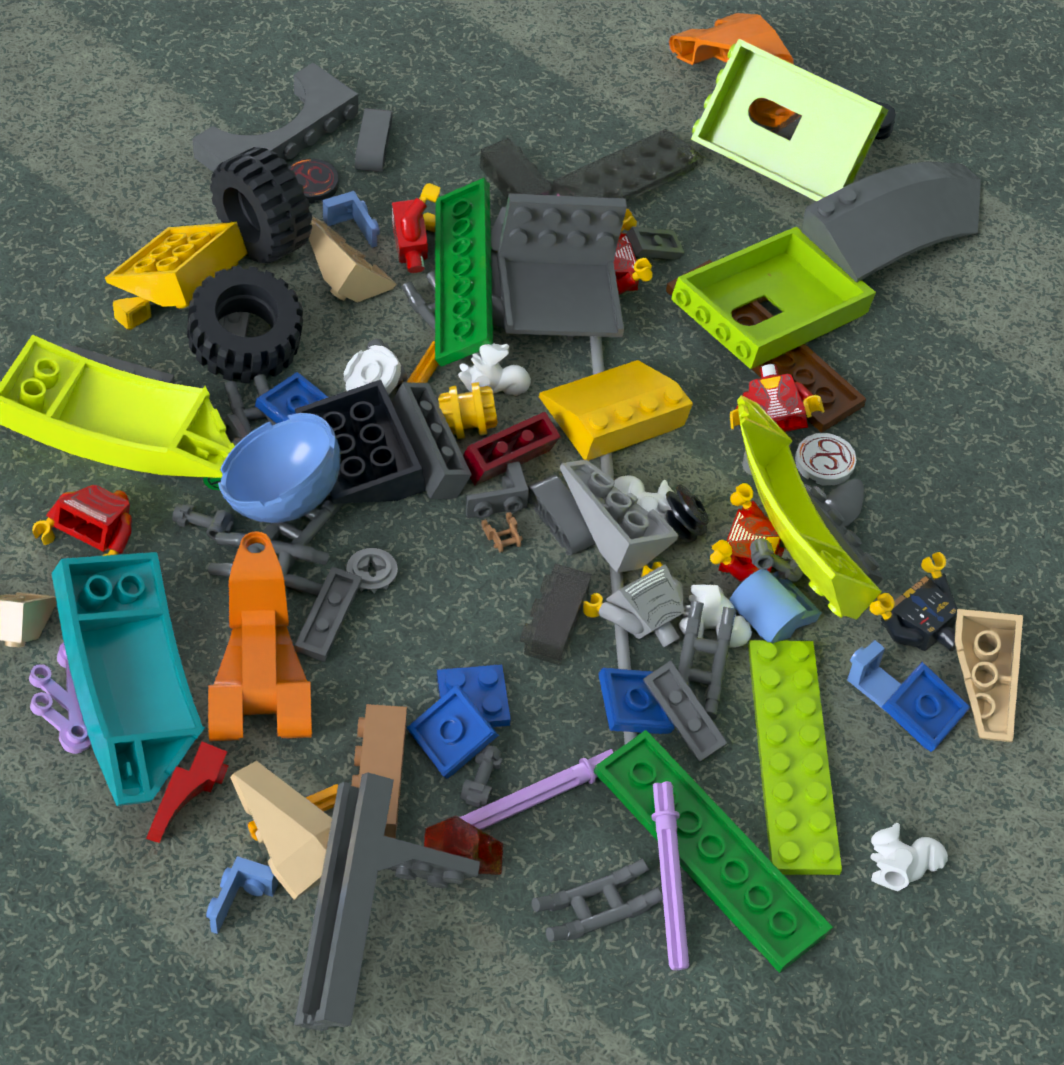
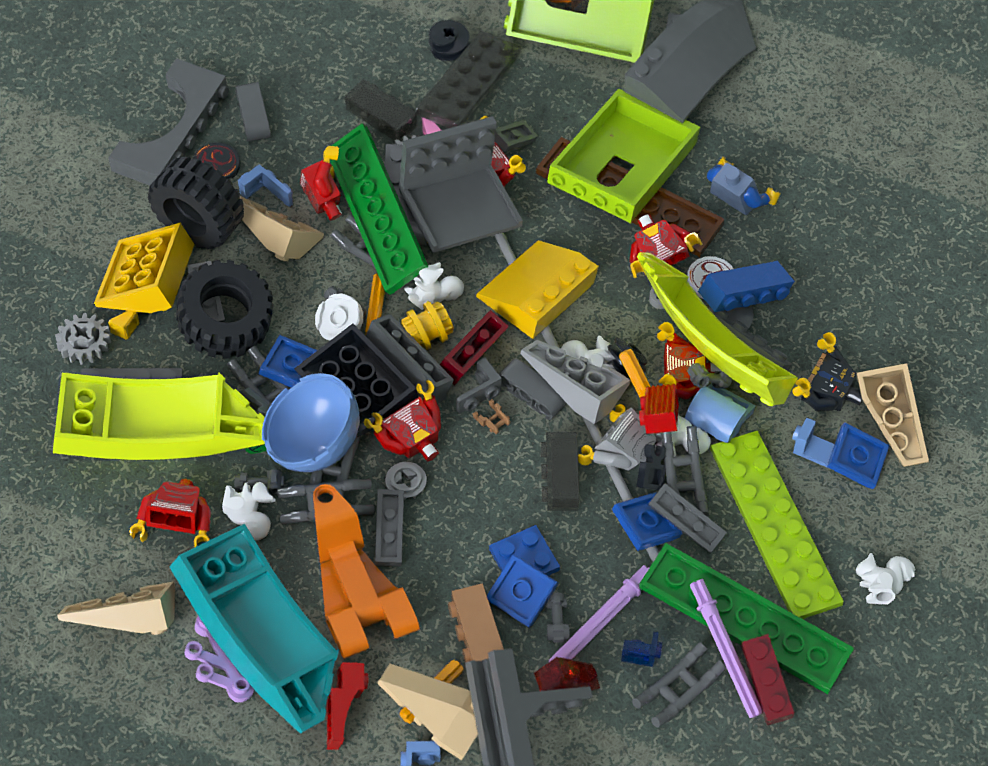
camera: 15 degrees left, 5 degrees up
none -> light grey gear [55,313,111,364]
none -> white animal [222,482,276,541]
none -> red torso [364,380,441,462]
none -> black piece [429,20,470,61]
none -> light orange axle [619,349,651,398]
none -> clear blue bracket [621,632,663,667]
none -> black plate [636,444,666,490]
none -> red brick [639,383,679,434]
none -> blue brick [698,261,795,312]
none -> sand blue torso [707,157,781,216]
none -> dark red brick [742,634,794,725]

